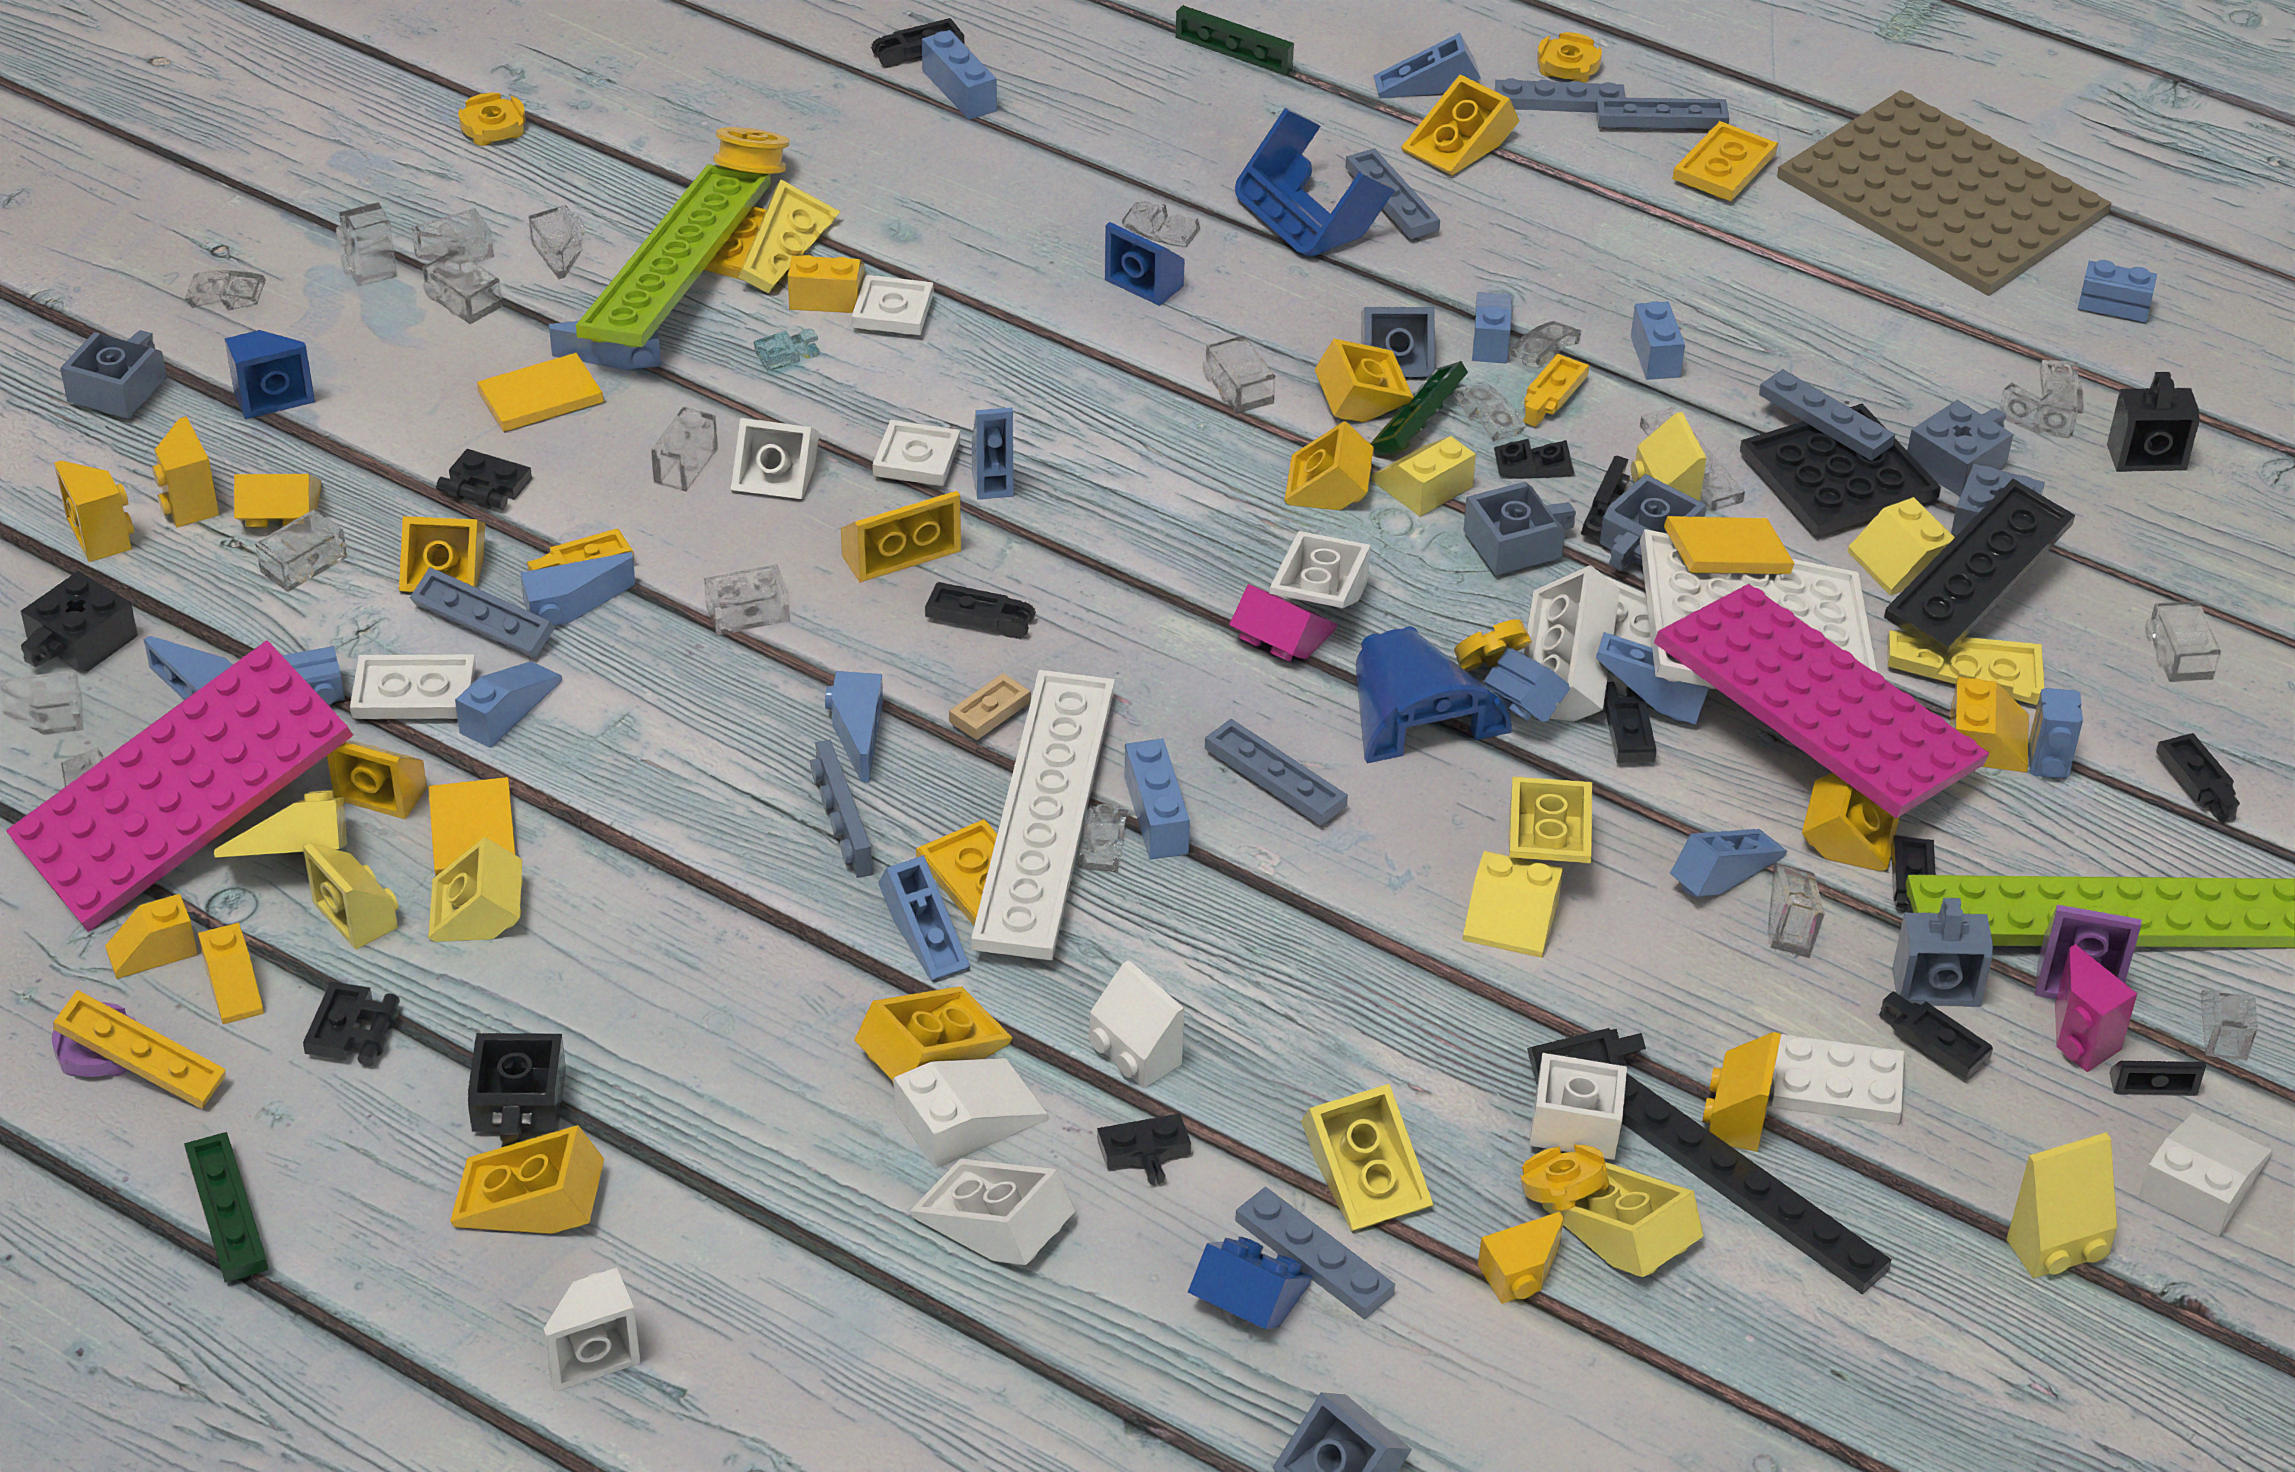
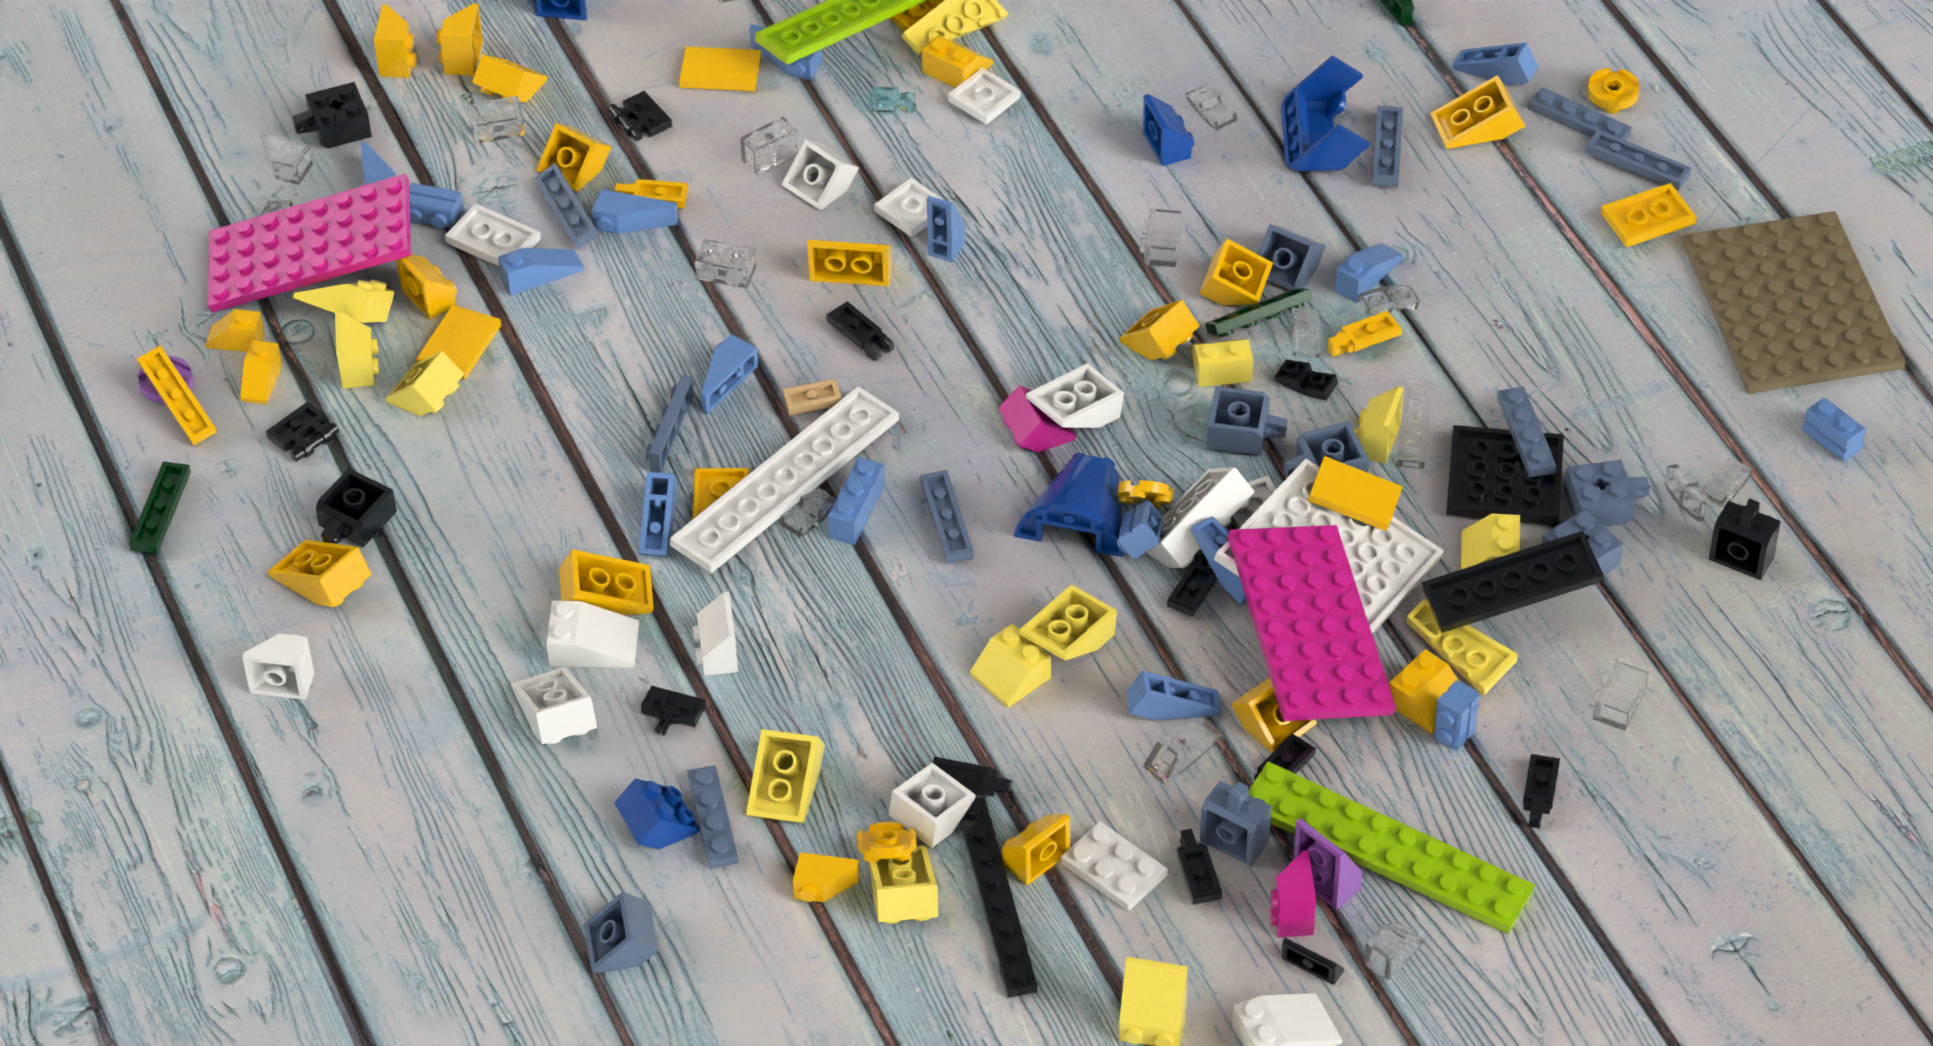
camera: 35 degrees right, 5 degrees up
black hinge [1581,455,1630,541] -> none
medium blue brick [1631,301,1685,380] -> none

